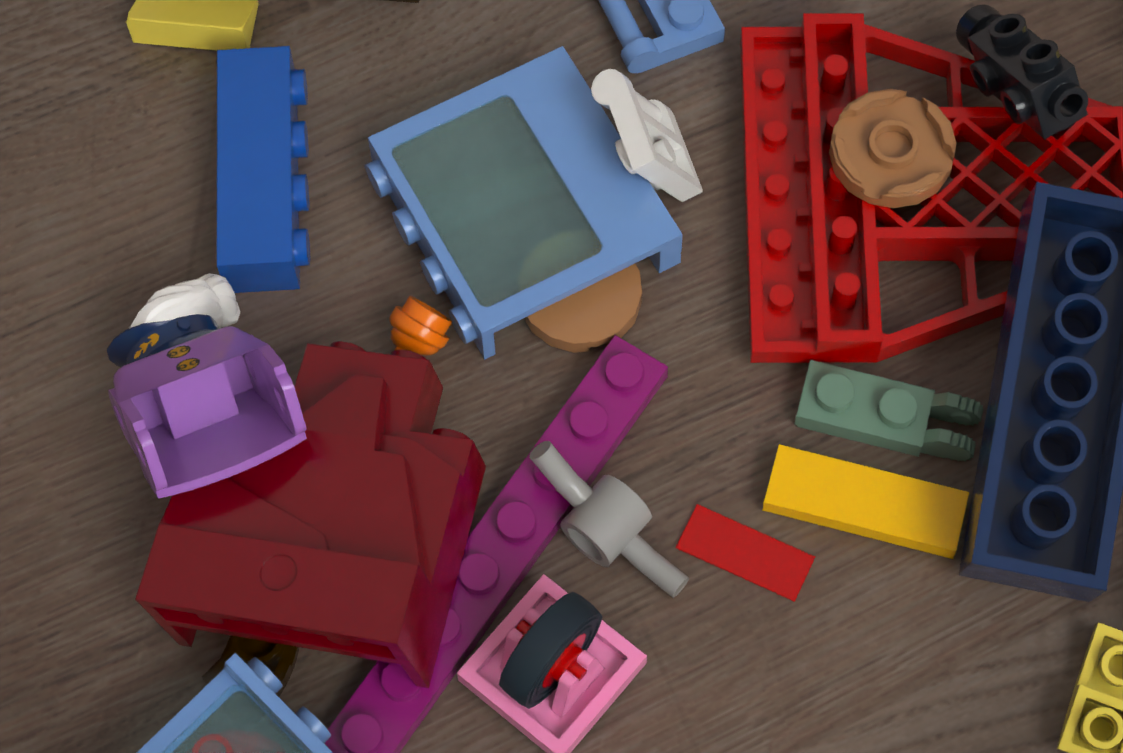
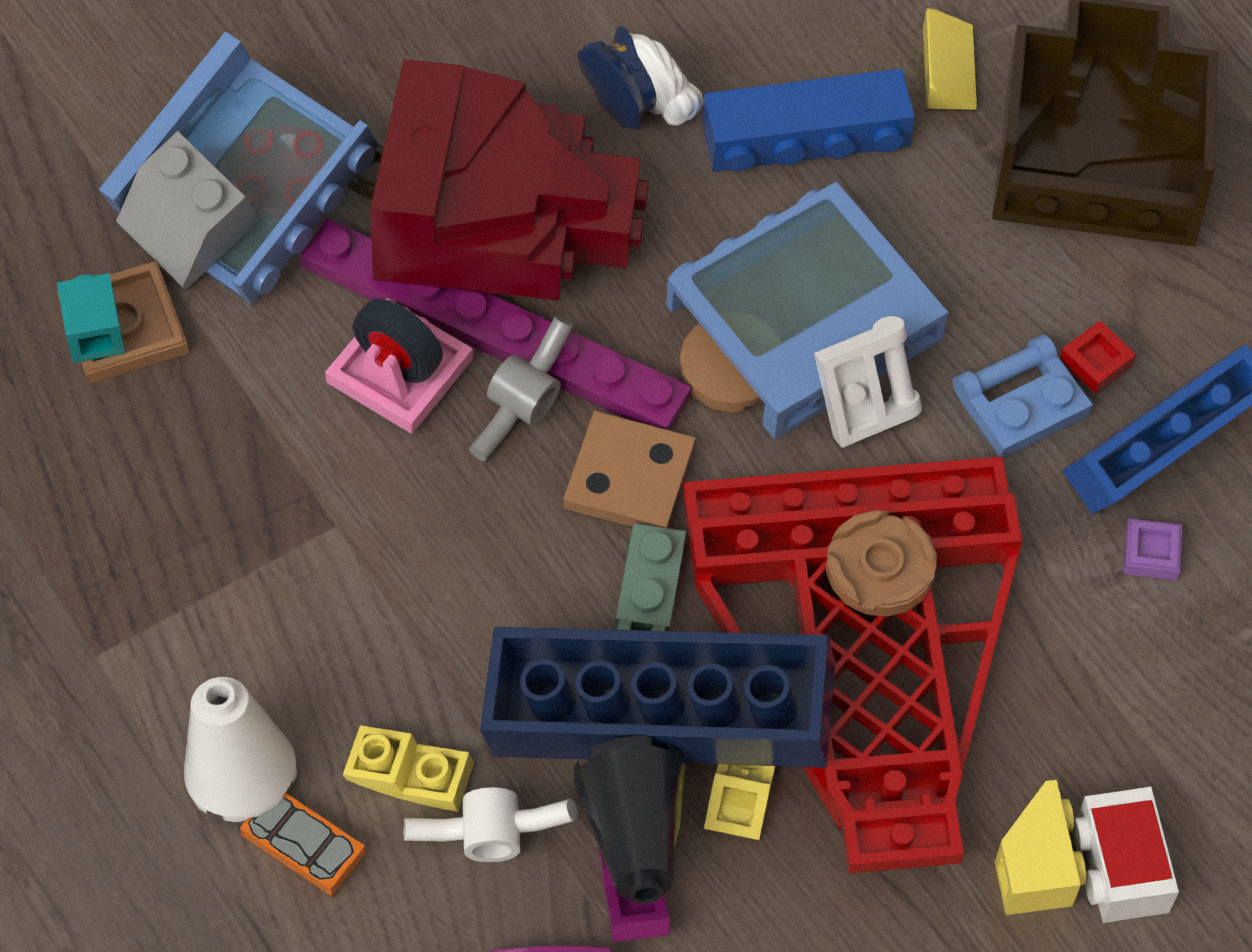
camera: 80 degrees right, 5 degrees down
medium lavender piece [108,326,307,499] -> none
orange plate [389,296,452,356] -> none
red sticker [675,504,815,602] -> none
yellow tile [762,444,969,559] -> none
black brick [956,5,1088,140] -> none
none -> medium nougat tile [563,411,696,528]

